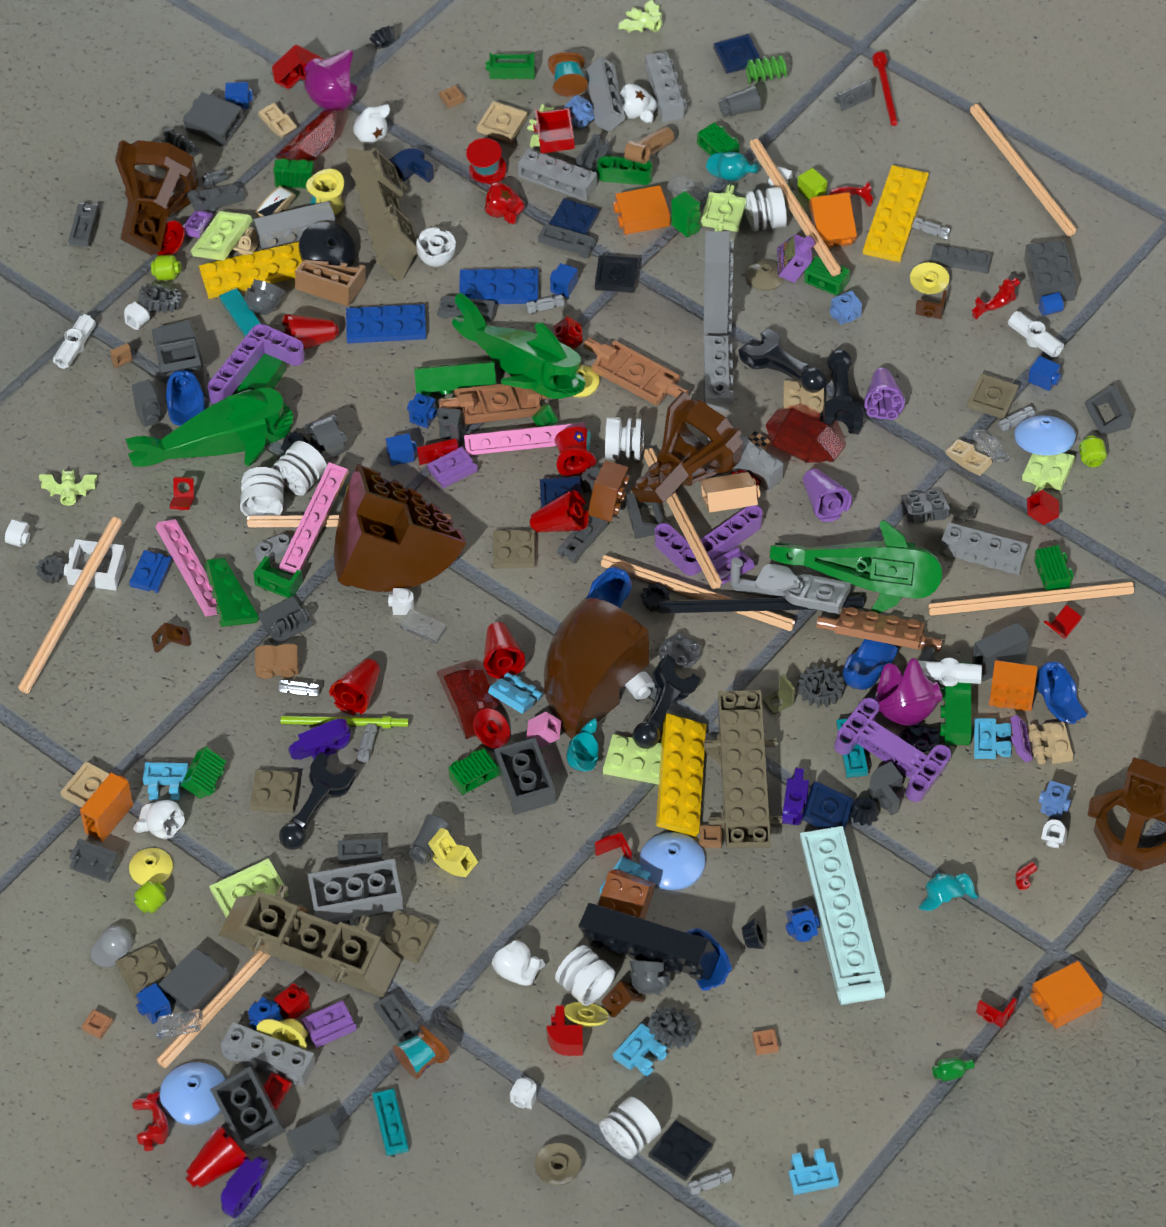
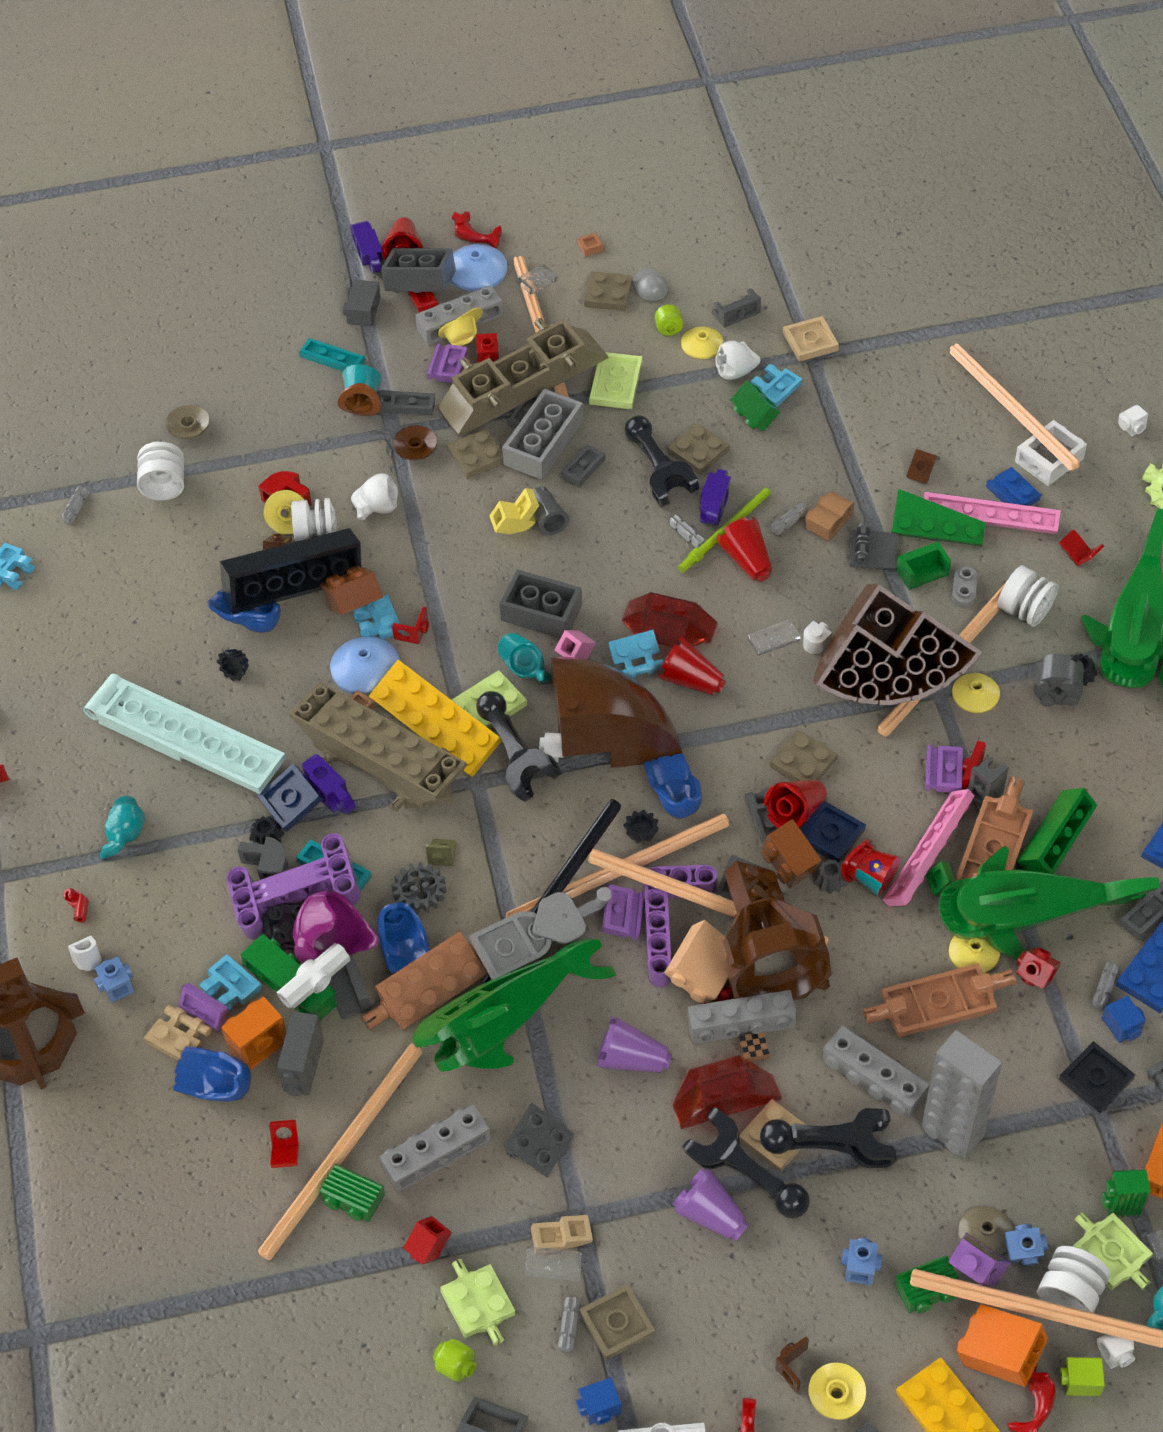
camera: 130 degrees right, 0 degrees up
dark grey piece [36,555,65,584] -> none
orange brick [80,773,133,843] -> none
blue brick [136,983,172,1024] -> none
dark grey brick [159,948,229,1019] -> none
blue brick [248,997,282,1031] -> none
white wheel [272,441,327,496] -> none
bright pink plate [279,462,348,574] -> none
blue brick [386,433,417,466] -> none
blue brick [407,393,438,429] -> none
green brick [448,748,499,795] -> none
red dish [473,708,510,749] -> none
white plate [510,1078,537,1109] -> none
white wheel [605,417,644,461] -> none
medium azure plate [613,1023,668,1077] -> none
dark grey gear [648,1006,697,1049] -> none
black plate [649,1120,713,1182] -> none
flat silver dish [659,632,701,669] -> none
nougat tile [752,1029,779,1055] -> none
blue brick [785,905,819,942] -> none
clear smoke arm [949,502,978,520] -> none
light blue dish [1014,415,1076,455] -> none
none -> reddish brown dish [393,425,437,460]
none -> medium blue brick [1005,1224,1048,1266]

